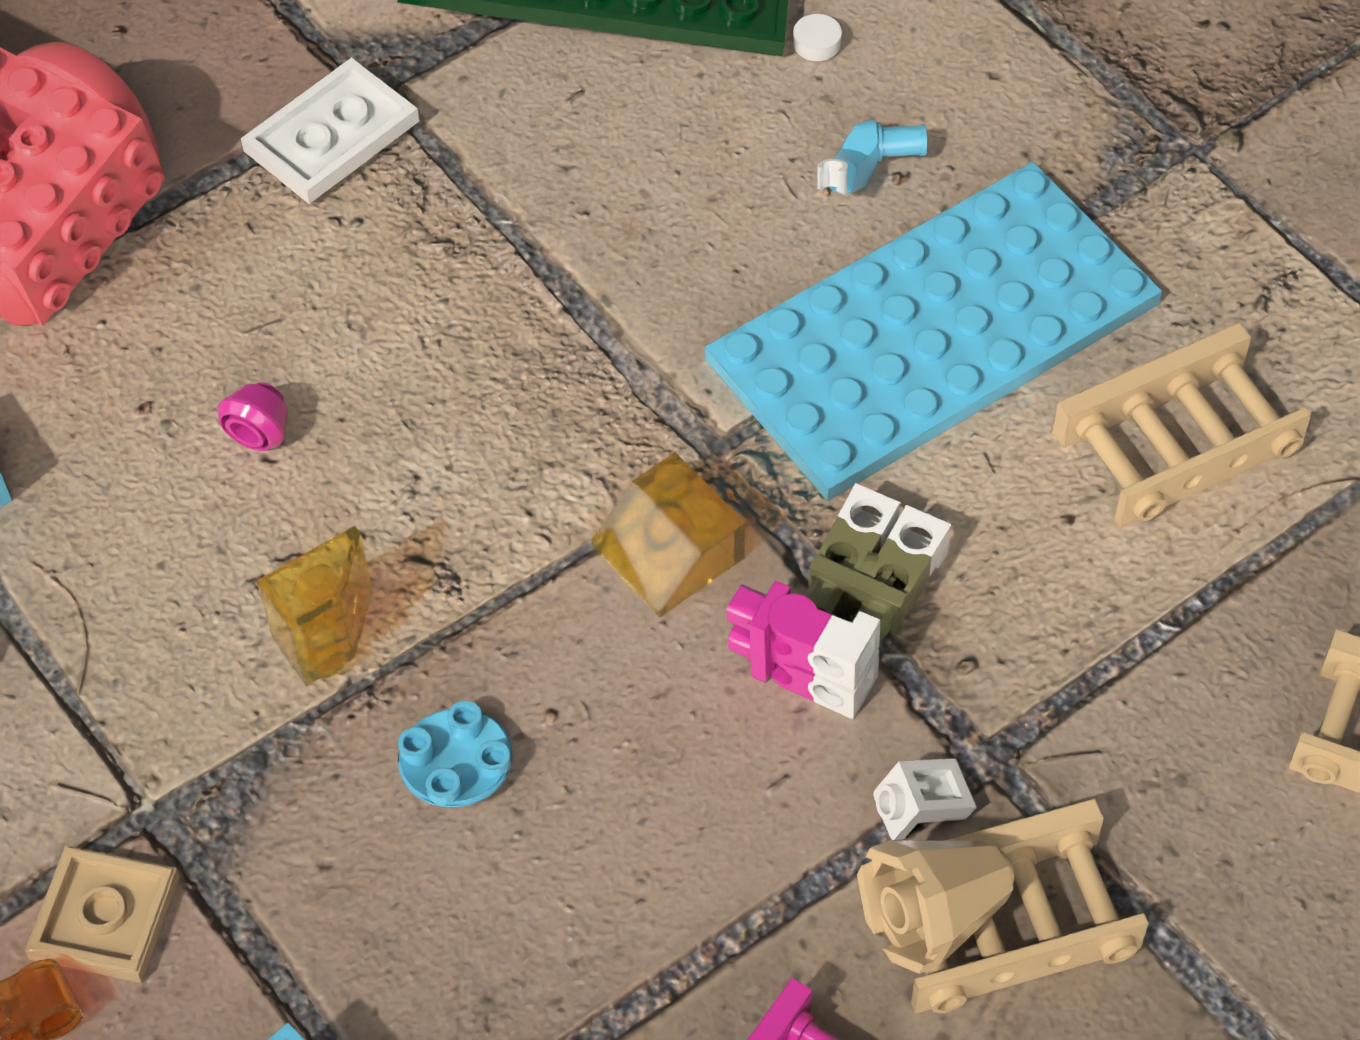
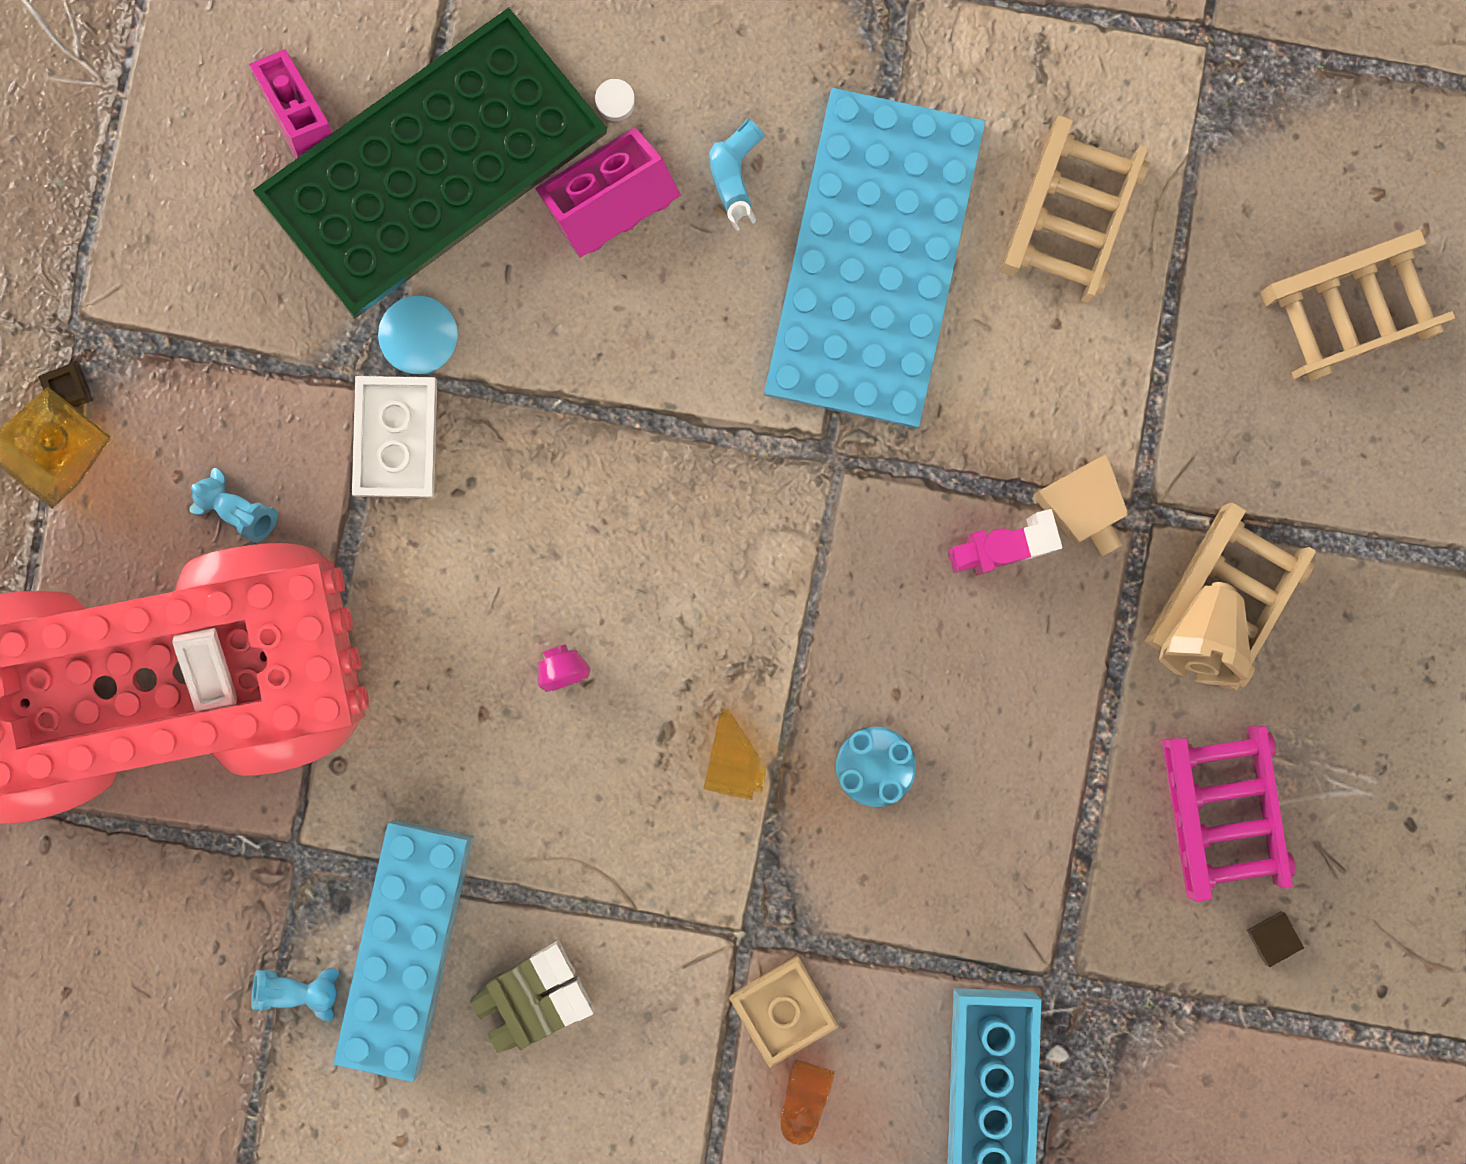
camera: 45 degrees left, 30 degrees up
clear yellow slope [591,452,745,618] -> none
olive hips [806,483,951,643] -> none
white bracket [873,758,977,840] -> none
none -> medium azure animal [189,468,278,543]
none -> medium azure dish [378,296,458,375]
none -> dark pink slope [535,127,681,258]
none -> tan torso [1033,454,1128,556]

